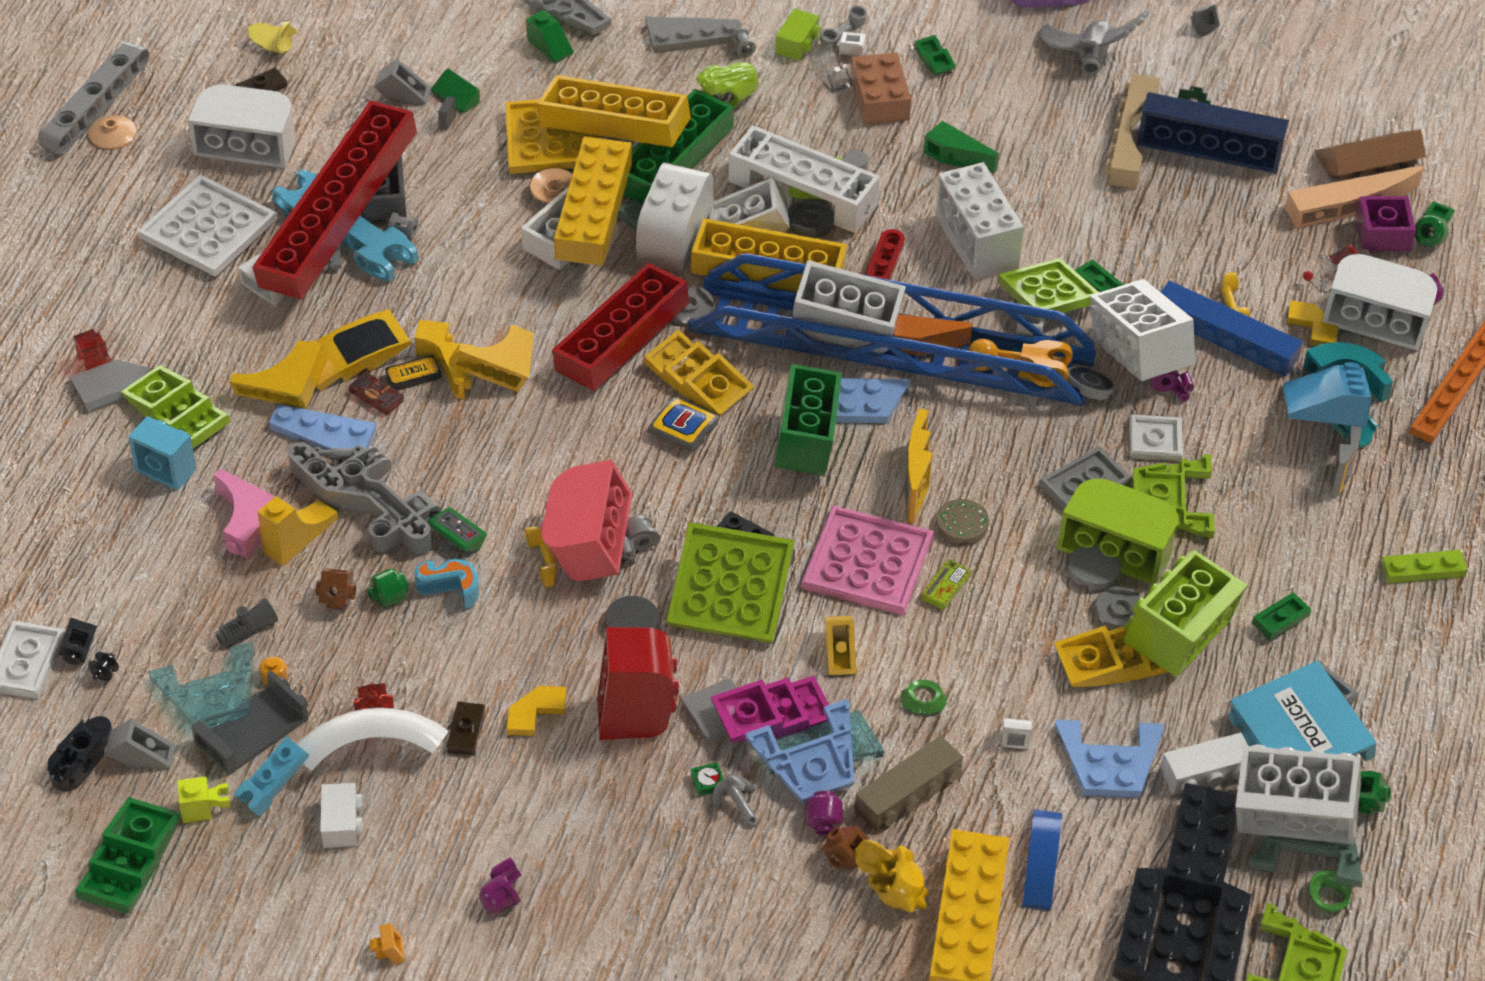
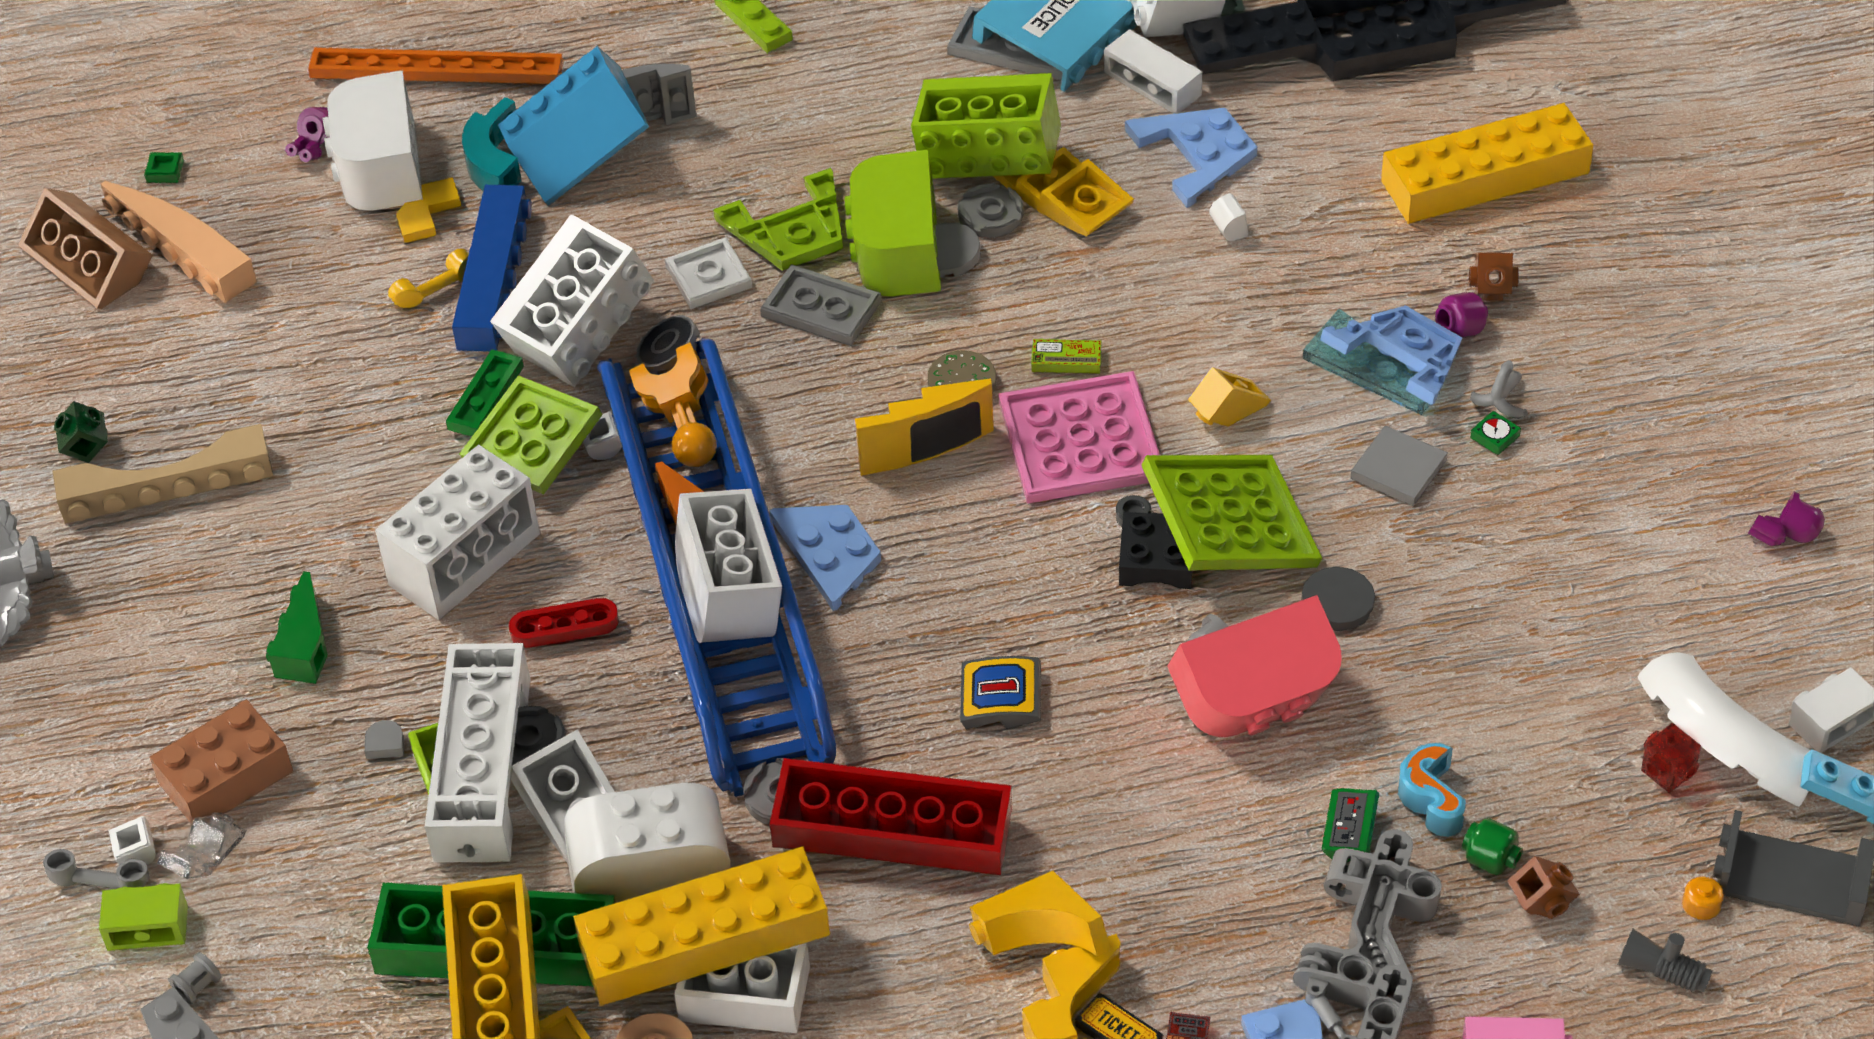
camera: 115 degrees left, 0 degrees up
clear light blue wing [148,641,255,727] -> none
yellow arch [257,496,338,566] -> none
dark brown plate [447,701,485,756] -> none
yellow tile [507,686,567,736] -> none
yellow bar [524,526,558,588] -> none
red brick [597,627,679,740] -> none
yellow slope [642,329,754,416] -> none
yellow brick [691,218,847,292] -> none
lime hair [696,62,759,109] -> none
dark pink slope [711,676,829,742] -> none
green brick [773,364,842,477] -> none
dark tan brick [854,735,963,831] -> none
yellow head [855,840,929,913] -> none
bright green piece [901,680,947,715] -> none
green slope [913,35,956,75] -> none
blue slope [1022,809,1062,911] -> none
dark blue brick [1137,92,1289,174] -> none
green plate [1252,592,1312,640] -> none
clear piece [1303,244,1370,294] -> none
magenta brick [1355,196,1416,251] -> none
green head [1415,215,1449,247] -> none

